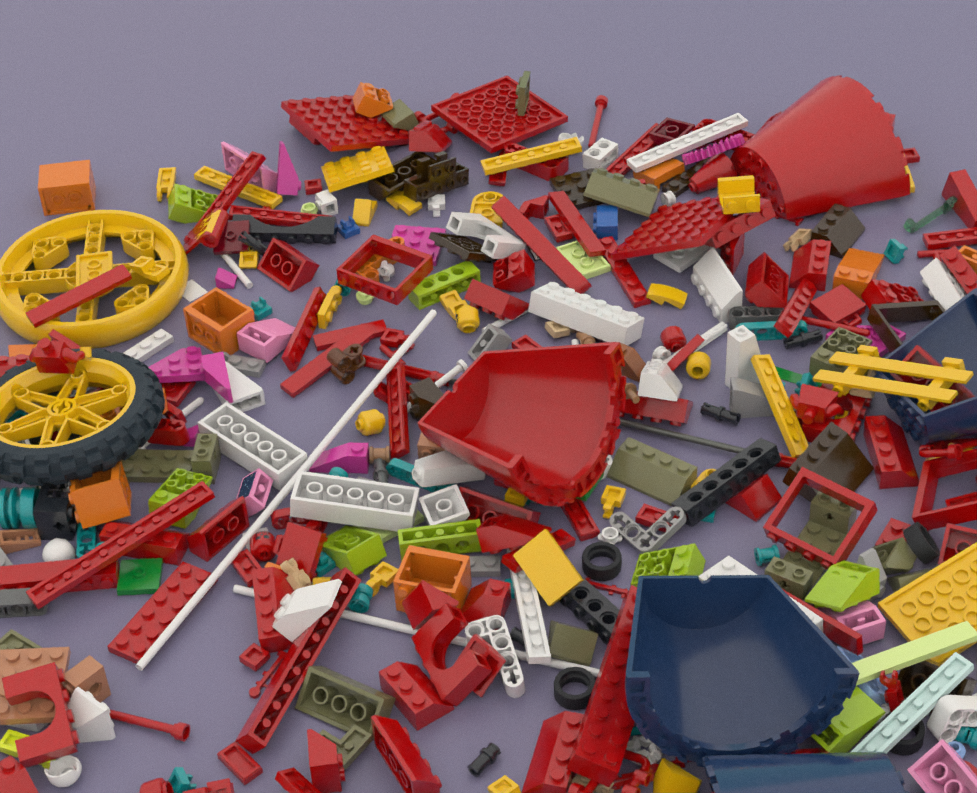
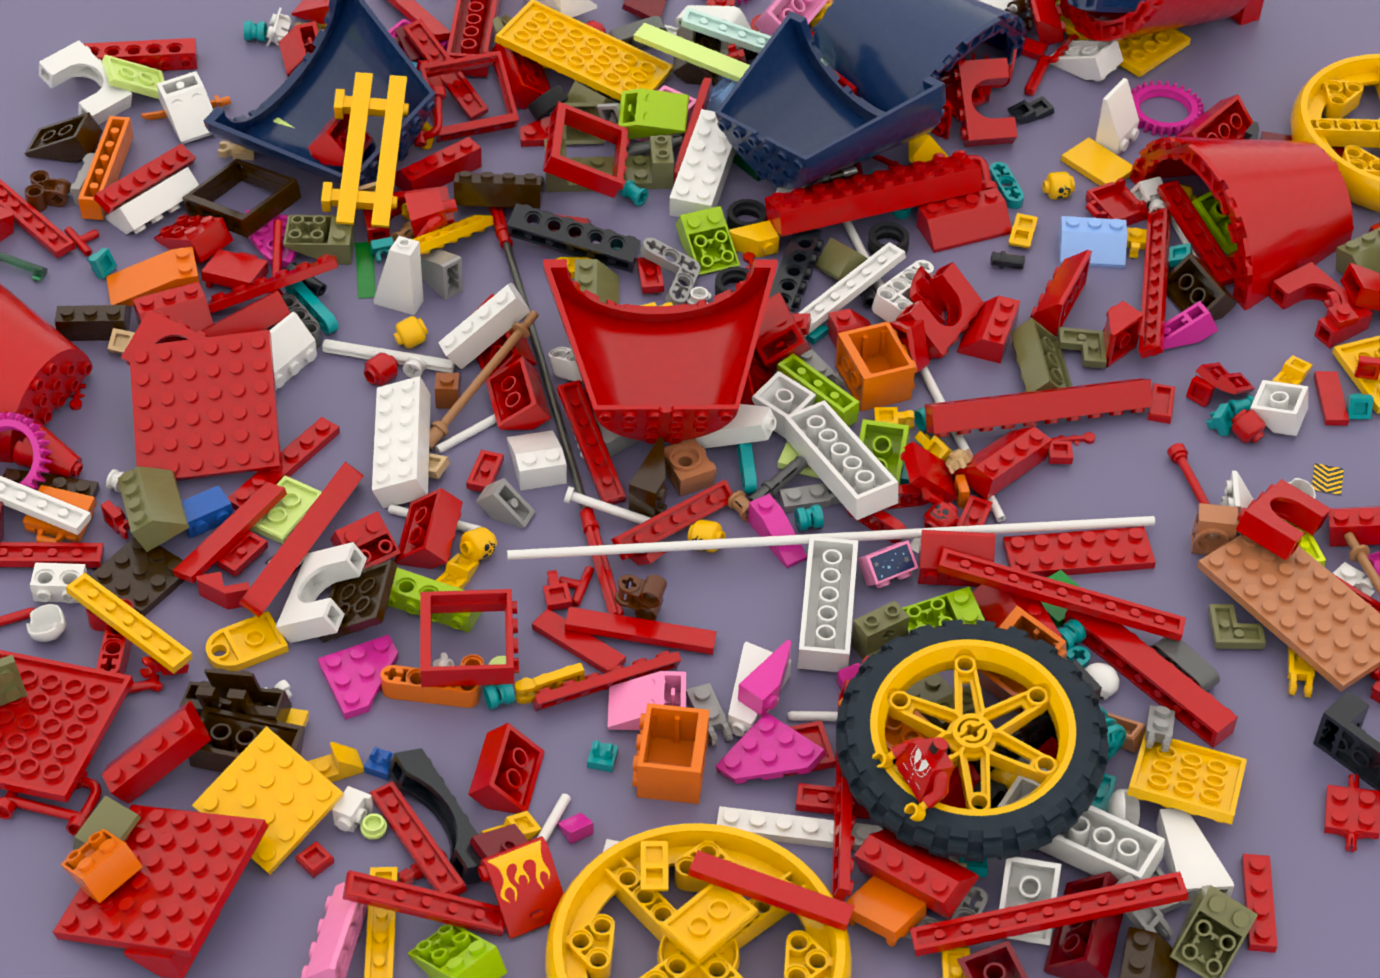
camera: 130 degrees left, 5 degrees up
black pin [238,231,268,256] -> none
white slope [272,579,342,642] -> none
dark pink slope [276,141,301,195] -> none
yellow tile [513,529,584,607] -> none
yellow slope [646,283,688,309] -> none
red beam [667,334,705,371] -> none
black pin [700,402,741,426] -> none
yellow panel [718,175,760,214] -> none

